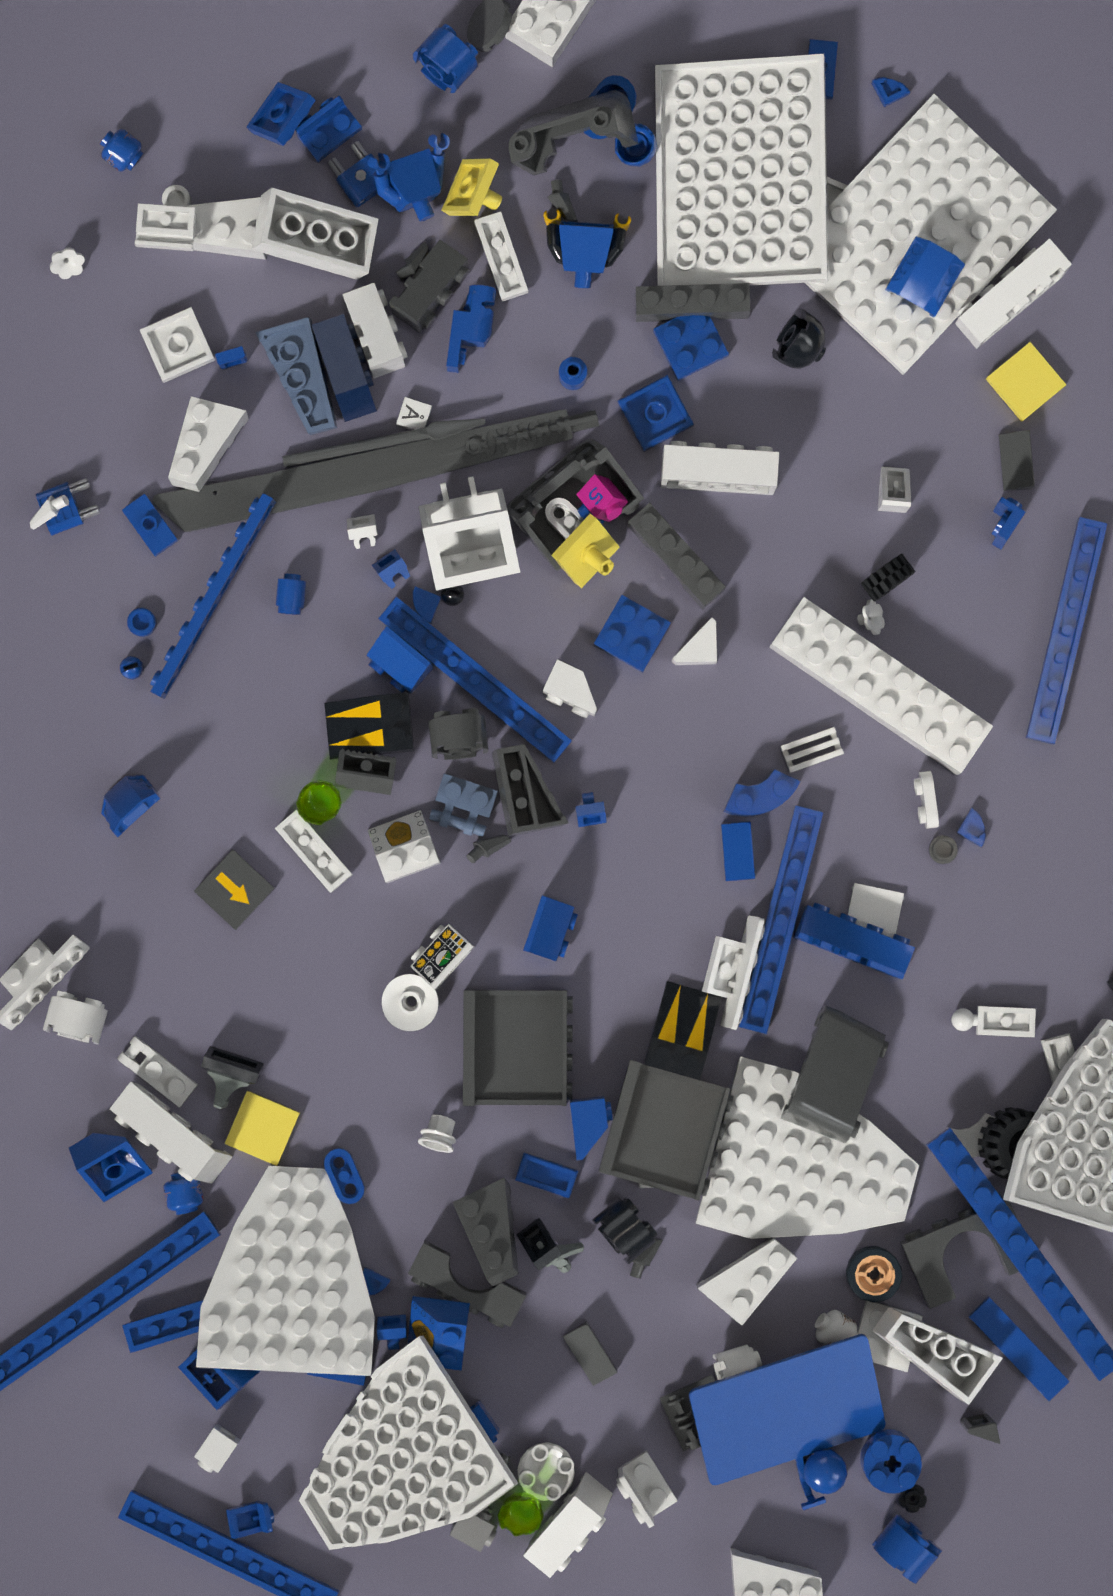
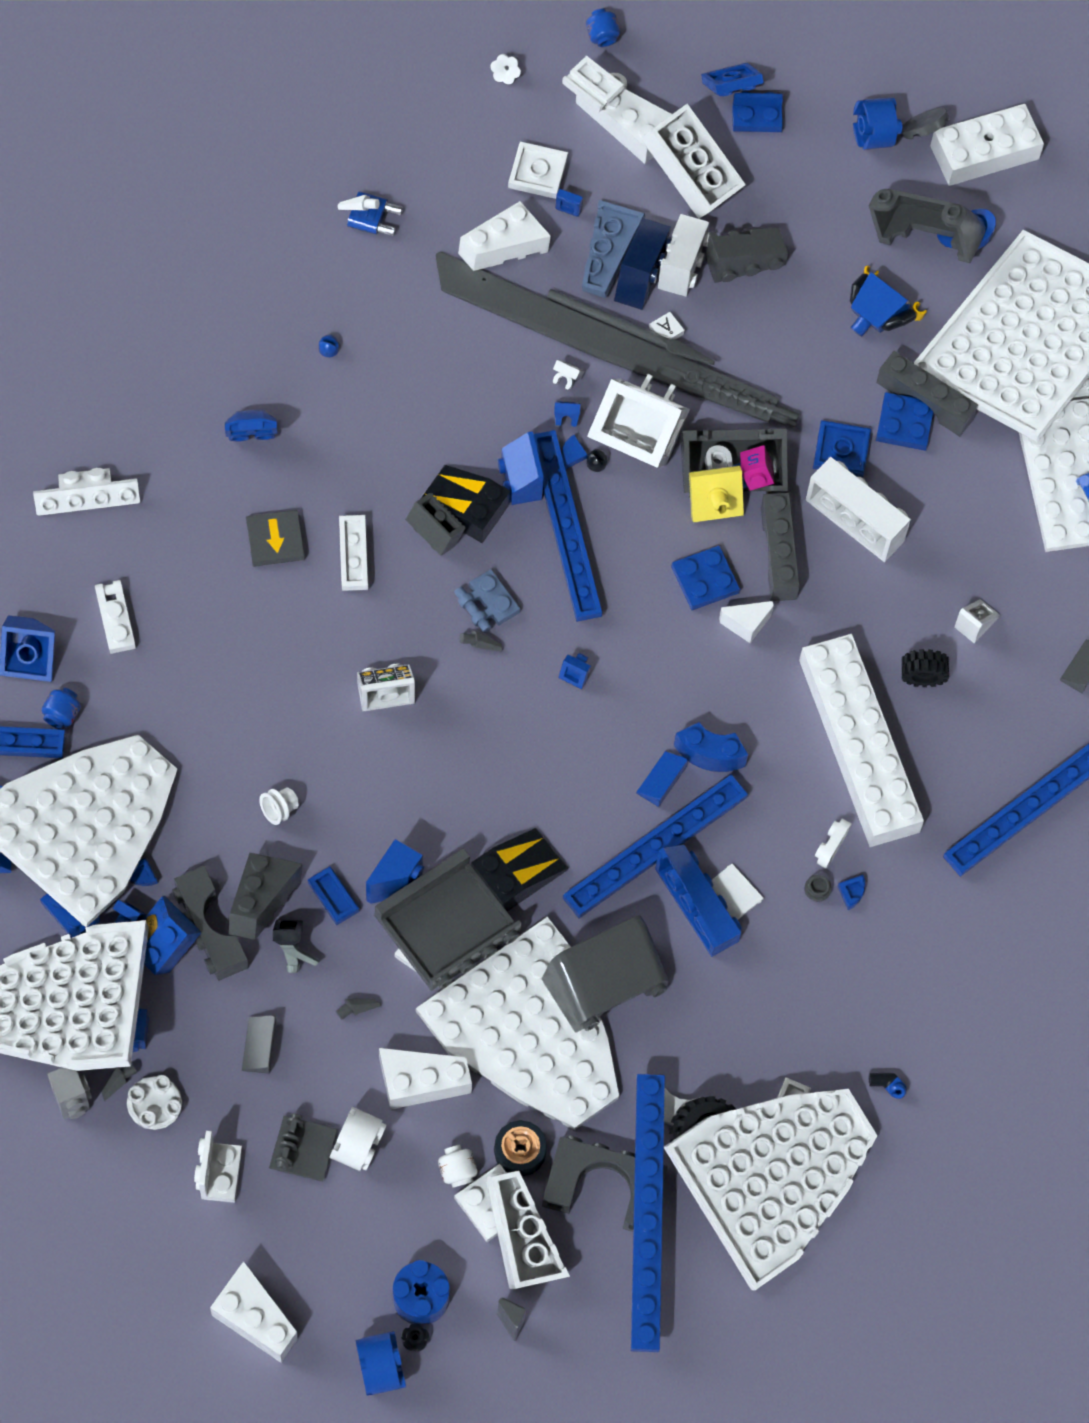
camera: 30 degrees right, 20 degrees down
white brick [43,991,108,1044] -> none
white wedge [110,1082,233,1184] -> none
blue plate [122,494,179,557] -> none
blue tile [127,608,157,637] -> none
blue plate [150,493,276,699] -> none
black piece [201,1046,264,1109] -> none
light yellow tile [224,1091,300,1166] -> none
blue brick [276,573,306,615] -> none
clear neon green hair [296,780,342,825] -> none
blue plate [324,1148,365,1204] -> none
blue piece [328,141,377,208] -> none
blue torso [368,133,450,222] -> none
white slope [368,810,441,883] -> none
white dish [382,974,439,1031] -> none
dark grey brick [428,708,489,760] -> none
light yellow tile [441,158,502,216] -> none
blue plate [446,285,496,373] -> none
dark grey panel [463,990,573,1106] -> none
white plate [474,211,528,302] -> none
dark grey wedge [492,744,569,836] -> none
clear neon green hair [498,1492,544,1536] -> none
blue slope [523,896,578,961] -> none
white wedge [523,1472,613,1578] -> none
white slope [543,660,597,718] -> none
dark grey bar [548,180,578,222] -> none
blue brick [559,357,587,390] -> none
black brick [592,1197,657,1264] -> none
blue hair [615,123,657,167] -> none
blue piece [689,1334,886,1510] -> none
white bracket [702,915,765,1030] -> none
black cylinder [772,310,826,369] -> none
white tile [780,727,844,773] -> none
blue hair [804,1449,848,1494] -> none
white plant [857,599,885,635] -> none
white plate [951,1006,1036,1037] -> none
blue tile [968,1296,1070,1401] -> none
blue bracket [992,497,1026,550] -> none

